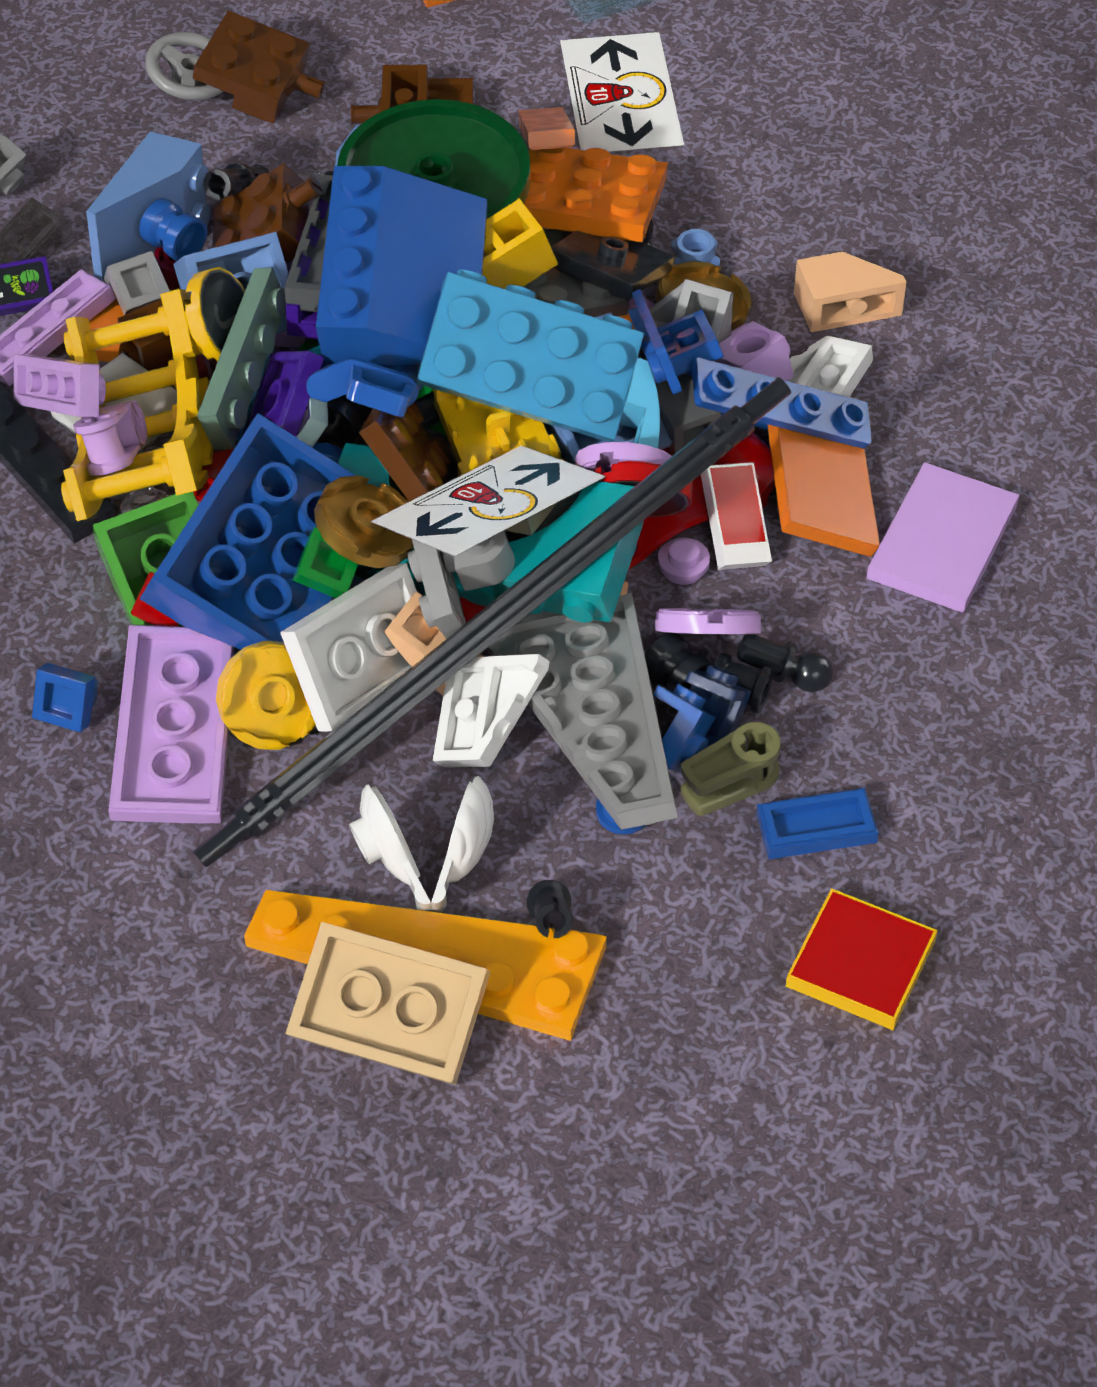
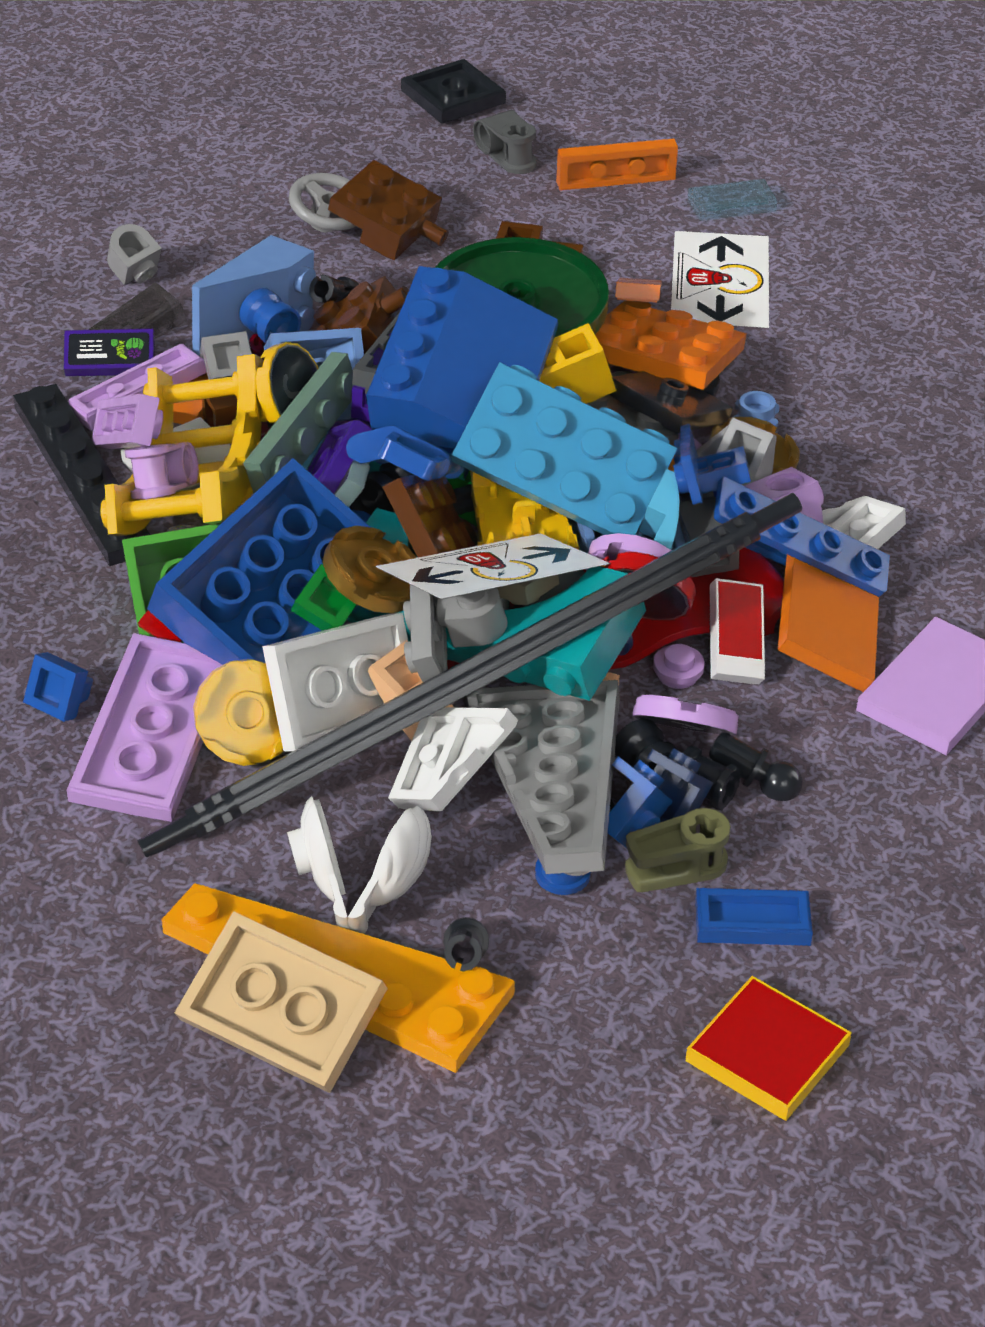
camera: 10 degrees right, 10 degrees down
light nougat slope [794,252,906,332] -> none

